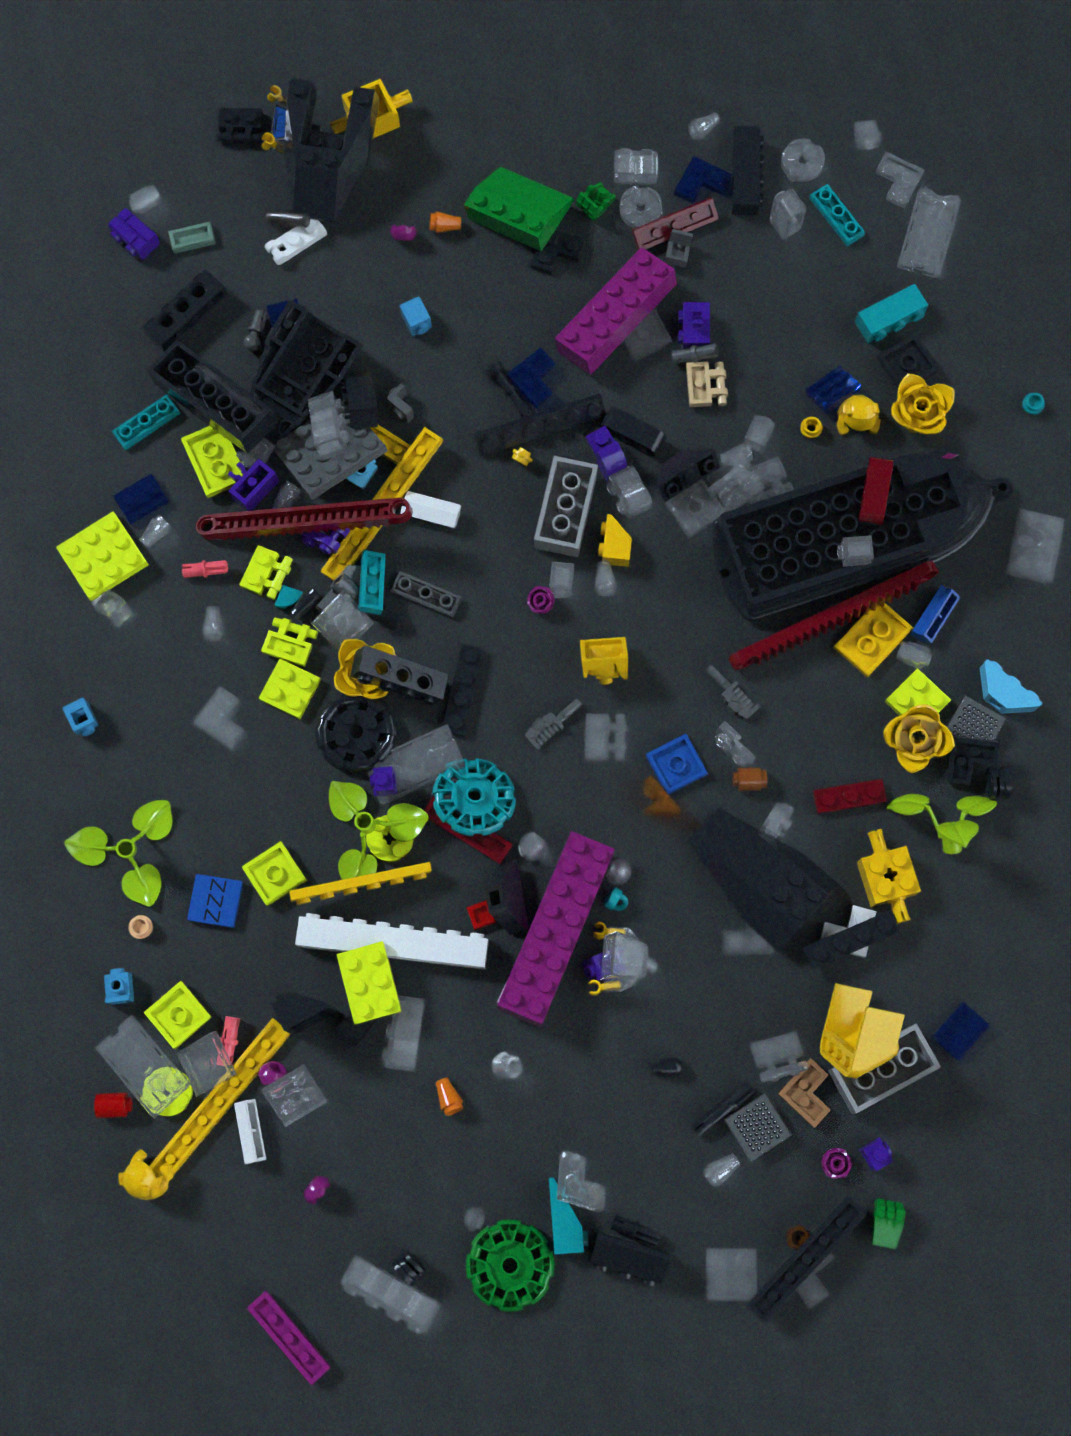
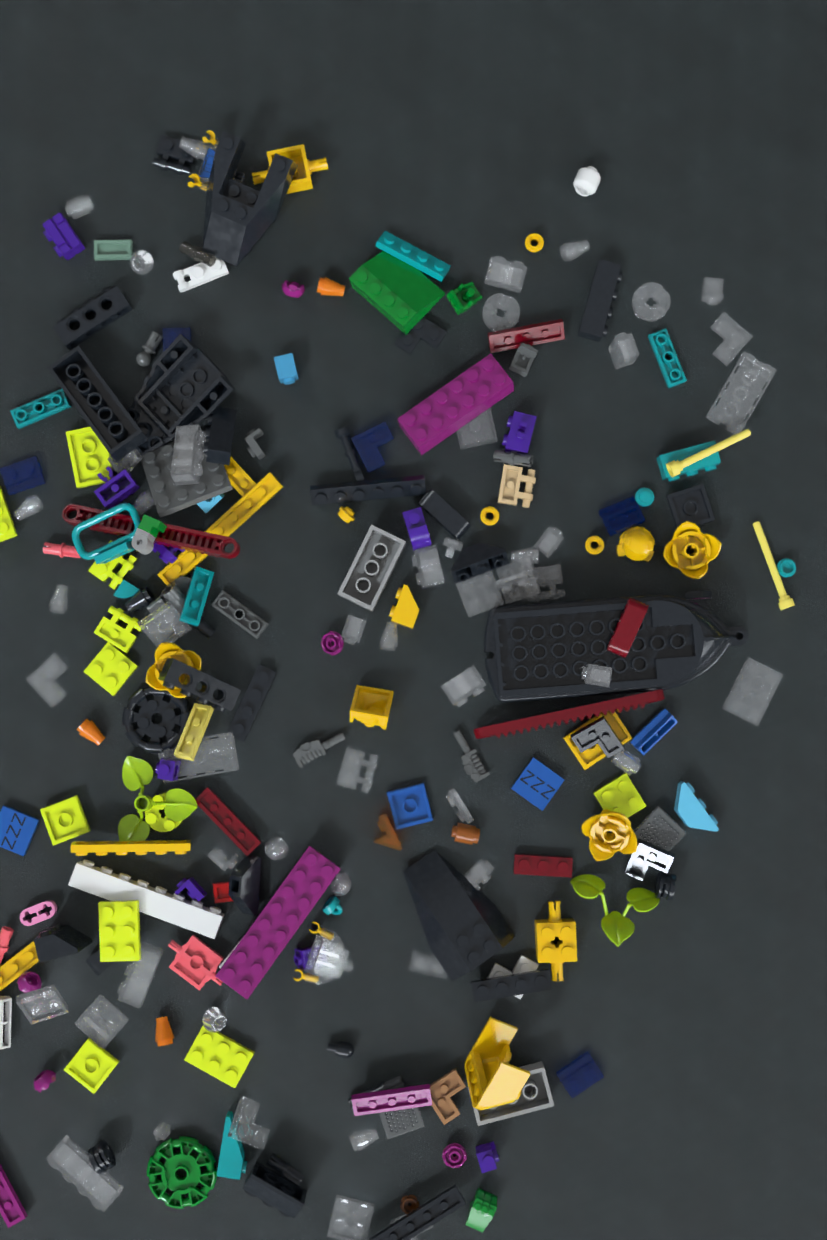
camera: 10 degrees right, 10 degrees up
white piece [400,491,461,528] -> none
teal plate [432,758,516,837] -> none
clear blue plate [674,156,732,203] -> none
clear plate [750,1031,809,1083] -> none
none -> bright pink beam [20,900,58,926]
none -> neon yellow plate [64,1037,120,1094]
none -> teal bar [72,503,141,564]
none -> clear bracket [75,994,129,1049]
none -> orange cone [76,718,106,746]
none -> clear piece [130,250,154,275]
none -> leg [132,514,167,555]
none -> coral plate [168,934,224,991]
none -> light yellow plate [174,703,214,761]
none -> dark purple bracket [175,877,207,902]
none -> clear cone [179,136,208,160]
none -> neon yellow plate [184,1024,255,1088]
none -> clear bracket [207,848,239,871]
none -> plate [351,1084,432,1116]
none -> teal plate [375,231,451,282]
none -> clear brick [440,665,486,707]
none -> clear tile [443,537,464,558]
none -> yellow plate [480,506,499,526]
none -> blue tile [511,757,564,811]
none -> yellow plate [525,233,544,253]
none -> plate [571,716,624,758]
none -> white head [573,166,601,197]
none -> teal plate [635,488,654,507]
none -> light yellow piece [666,429,751,477]
none -> light yellow piece [752,521,795,610]

